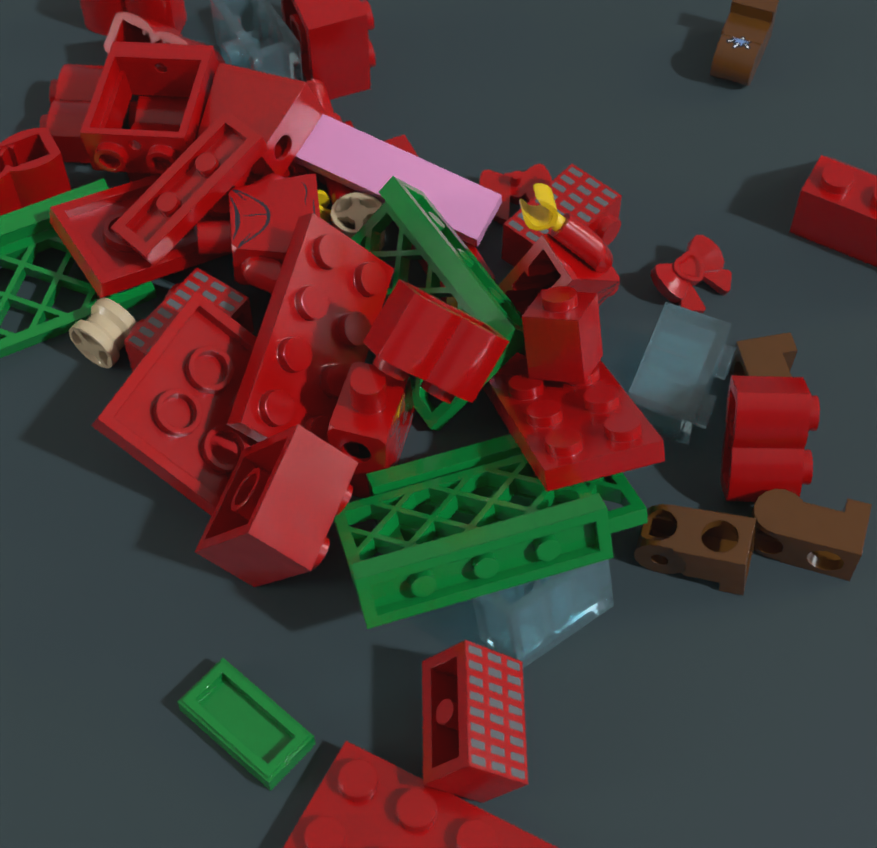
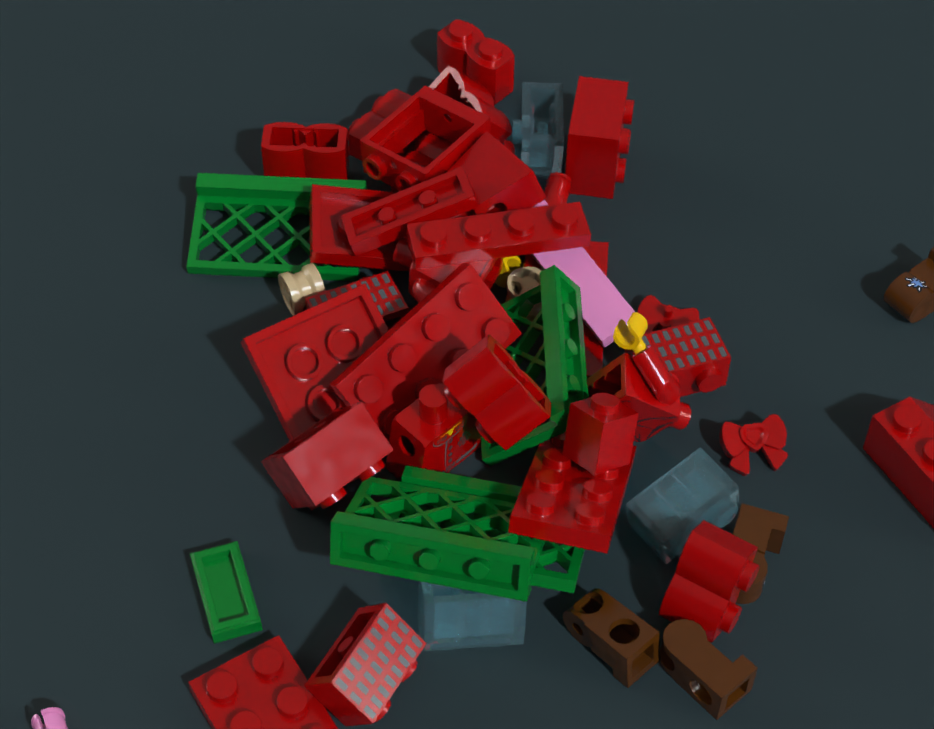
camera: 30 degrees right, 5 degrees down
none -> red plate [406,202,591,269]

